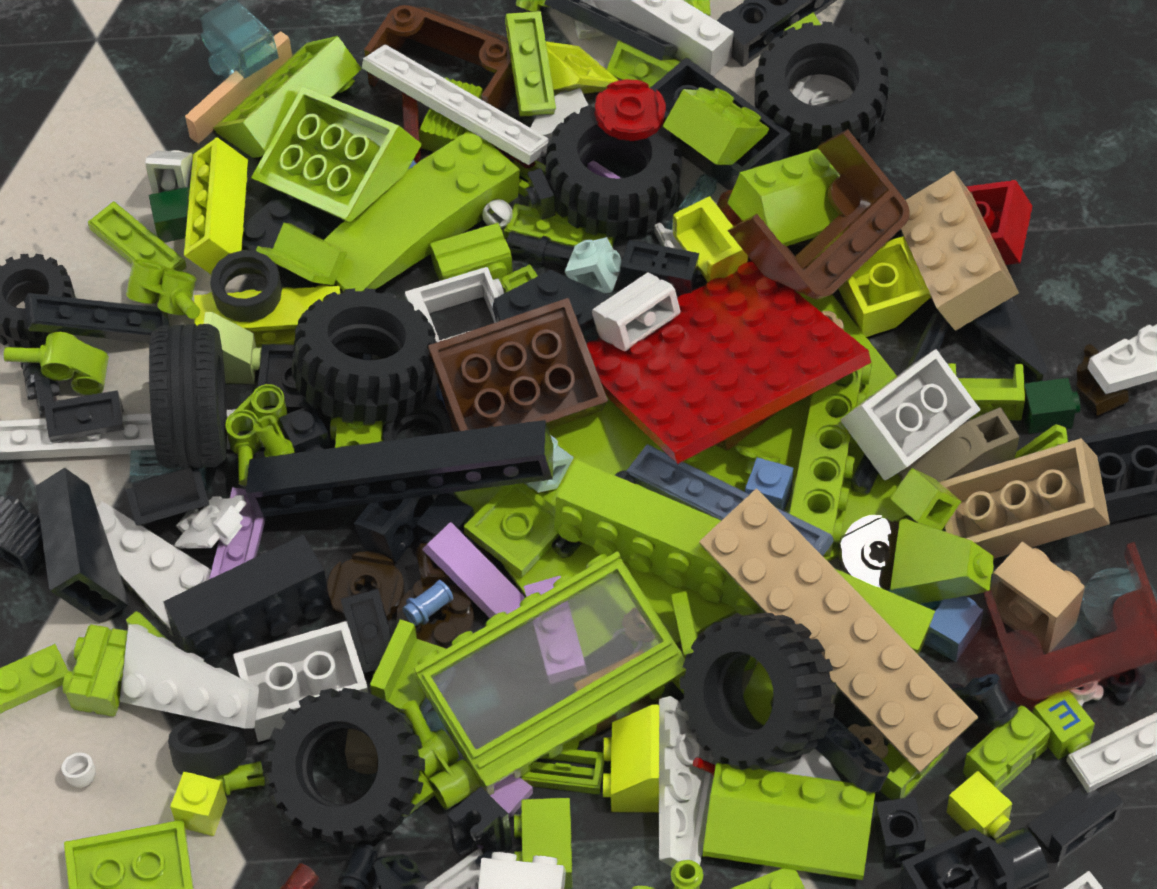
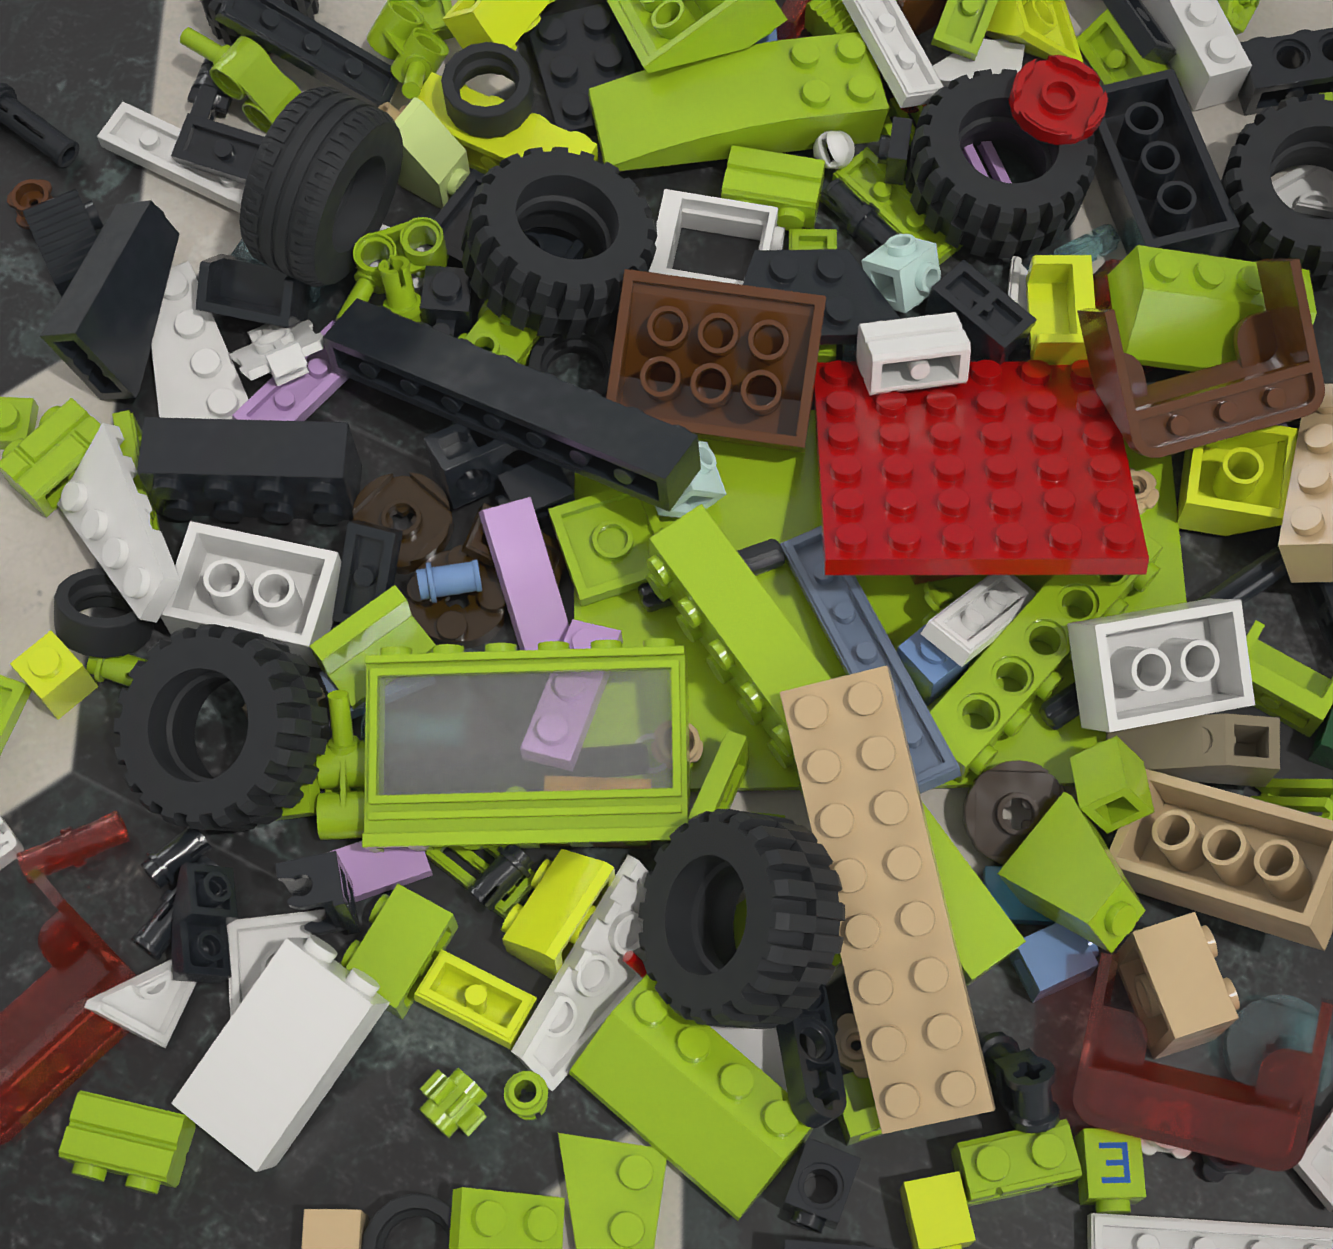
camera: 30 degrees right, 10 degrees up
lime panel [256,222,347,286] -> none
lime slope [663,87,769,165] -> none
none -> neon yellow brick [414,949,537,1050]
none -> black pin [466,845,535,912]
none -> white tile [921,575,1037,667]

